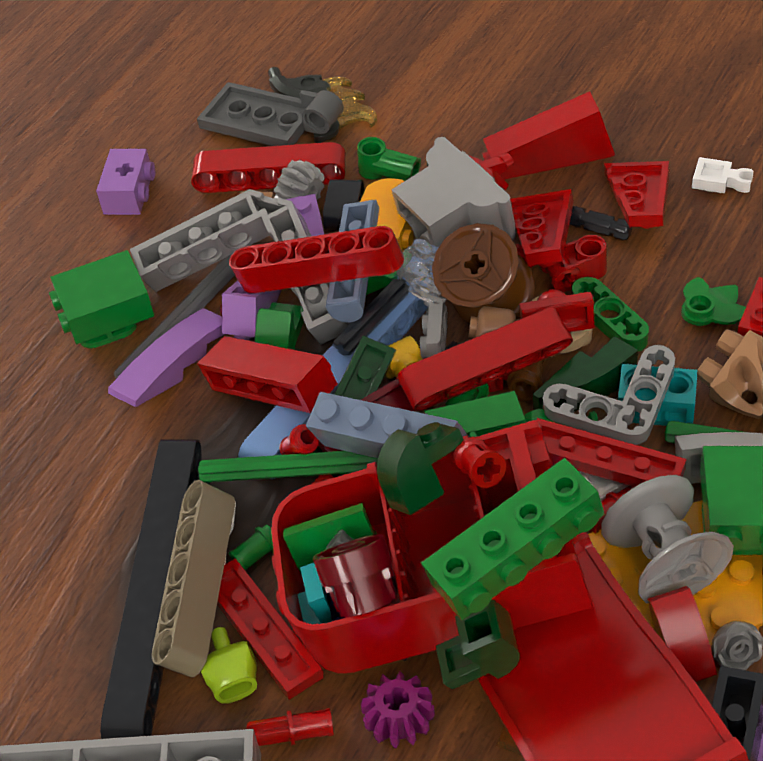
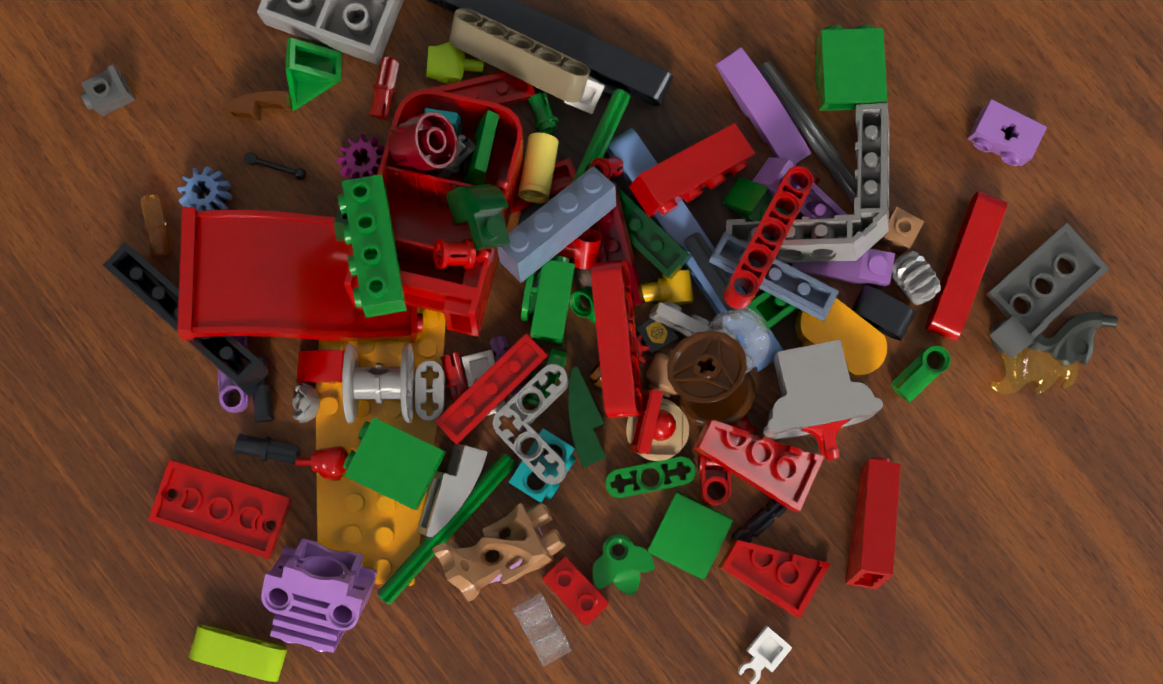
camera: 100 degrees right, 35 degrees up
none -> green slope [647,491,733,580]

